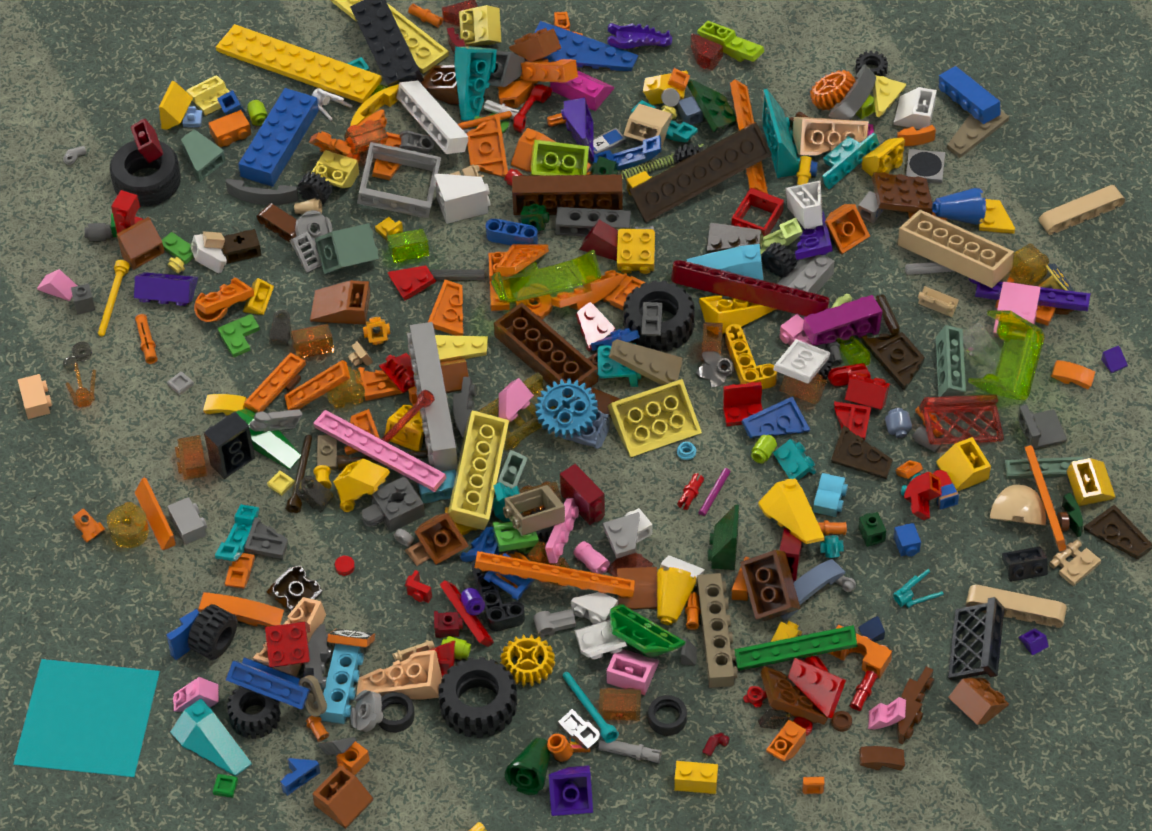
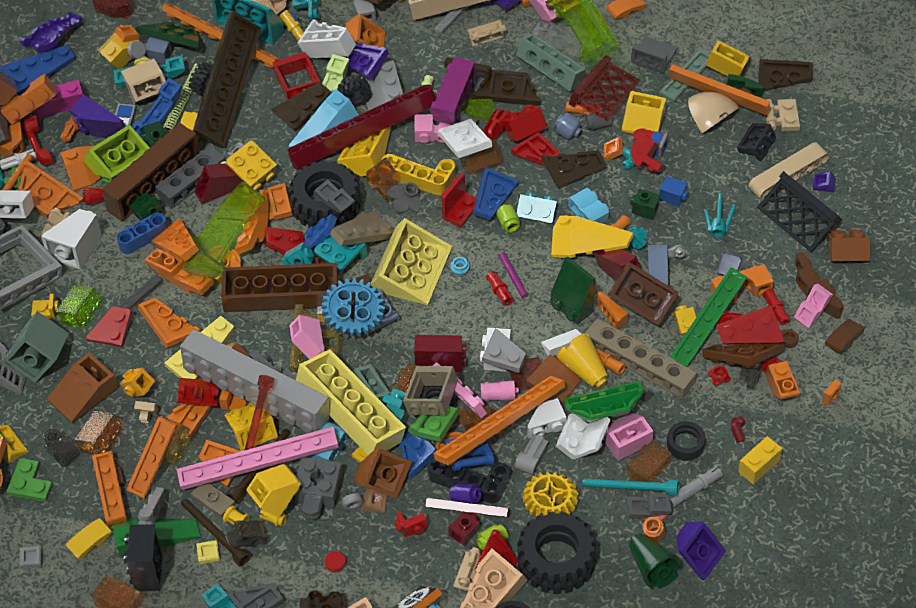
camera: 50 degrees left, 0 degrees up
none -> teal brick [282,242,314,265]

